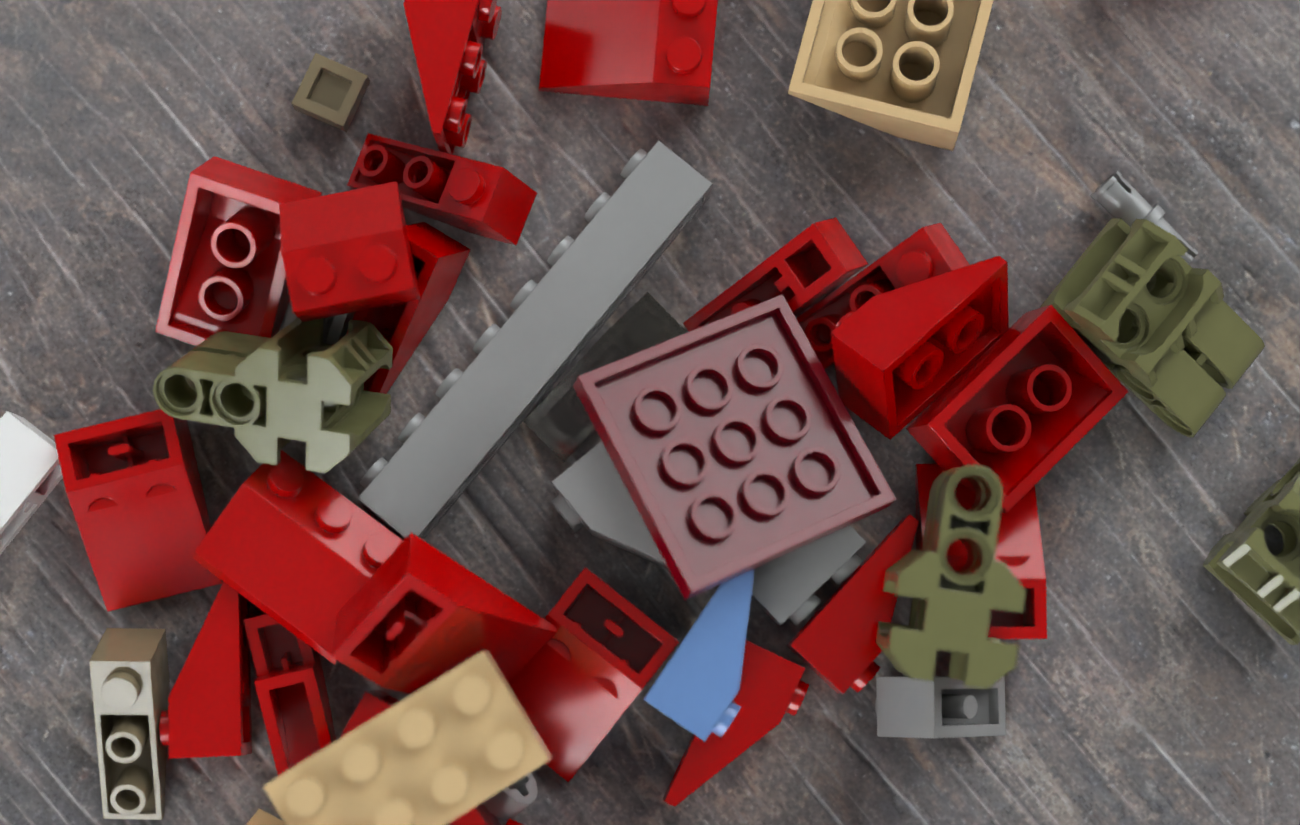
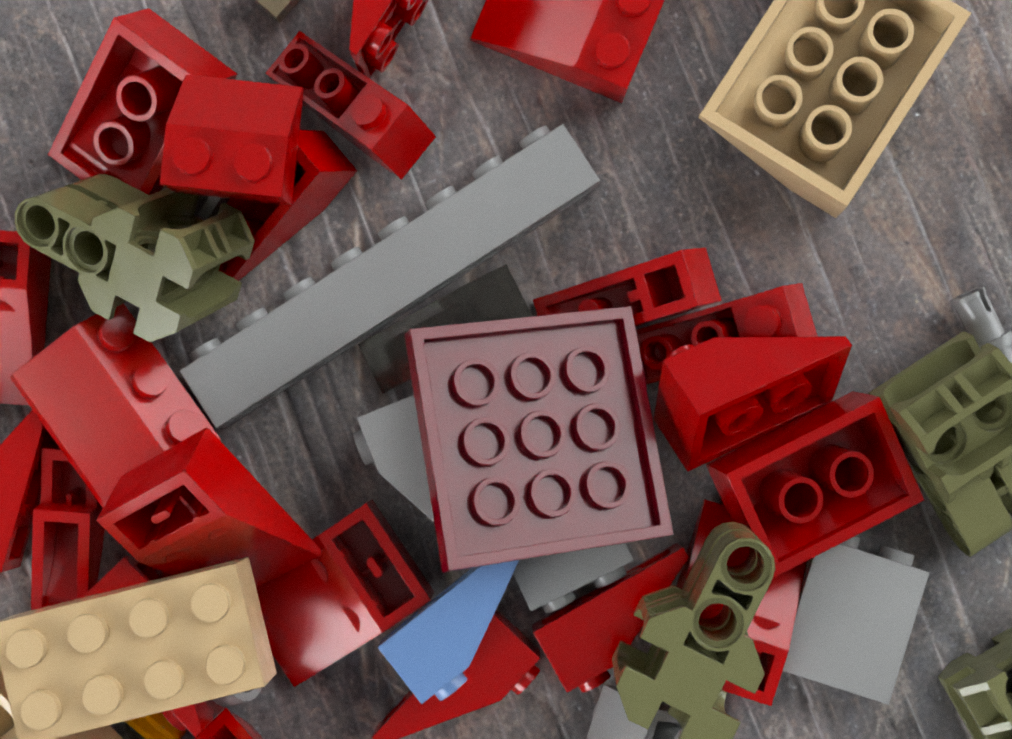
camera: 25 degrees right, 5 degrees up
none -> light grey brick [783,536,930,705]

